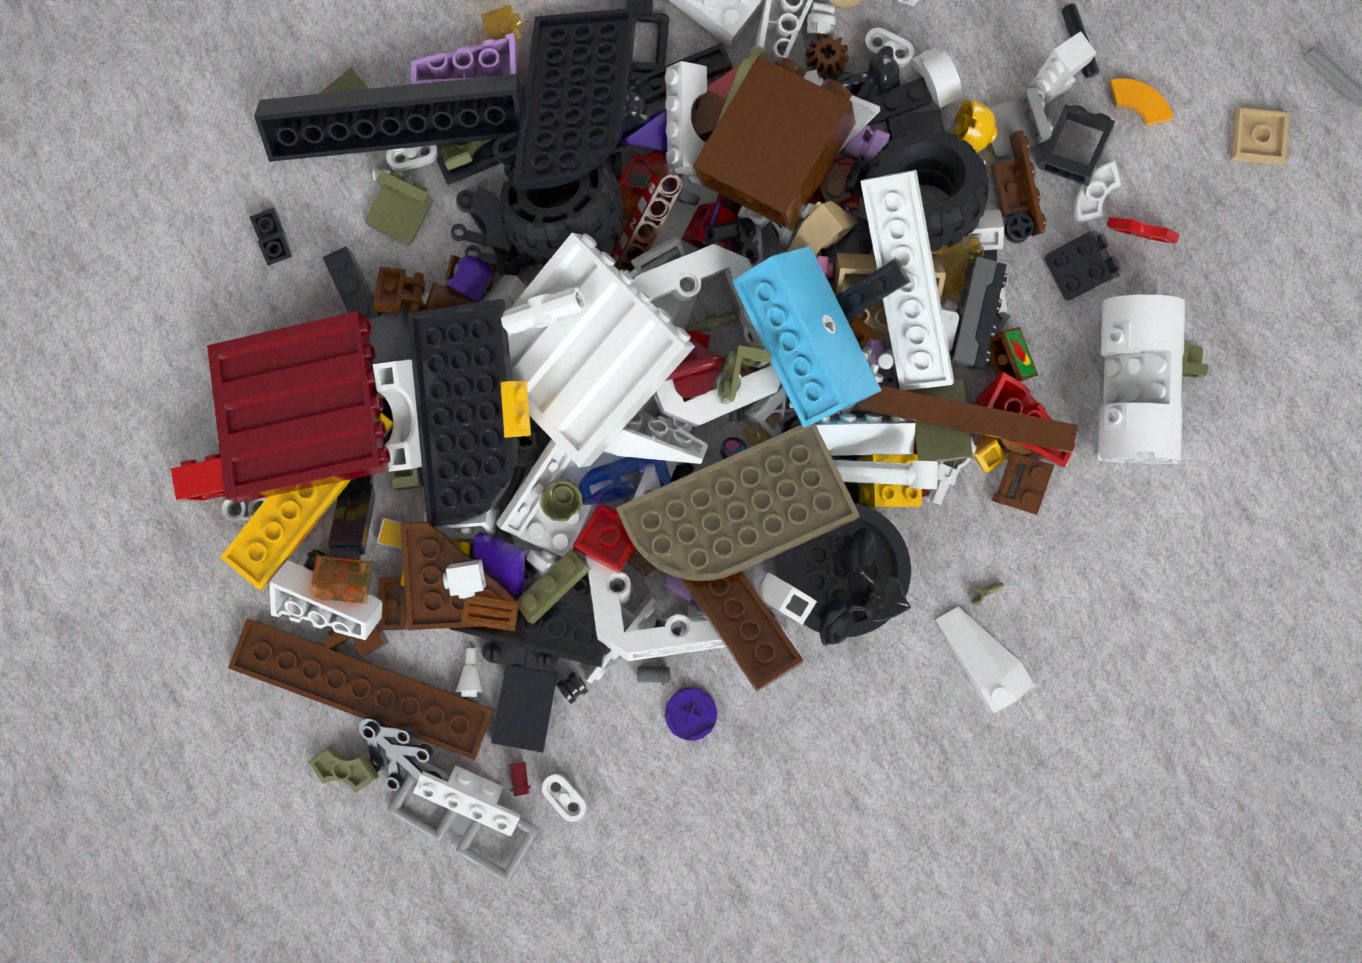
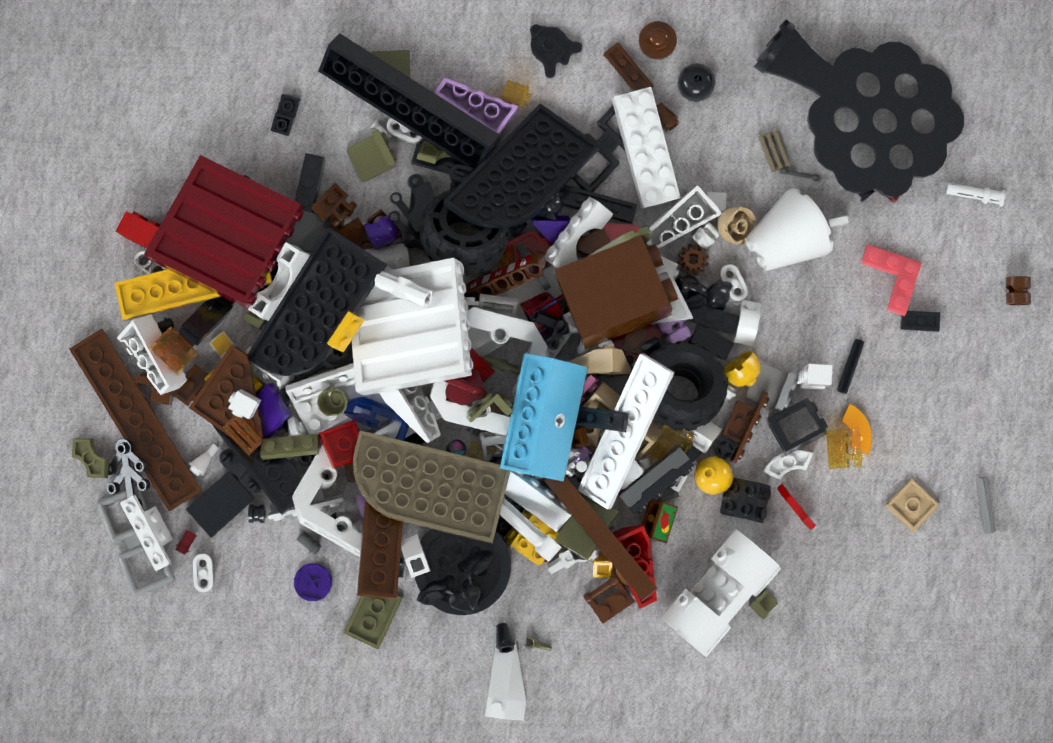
camera: 35 degrees right, 0 degrees up
none -> olive tile [344,594,403,650]
none -> black cone [496,623,515,653]
none -> yellow cylinder [694,456,733,495]
none -> clear yellow plate [826,428,863,469]

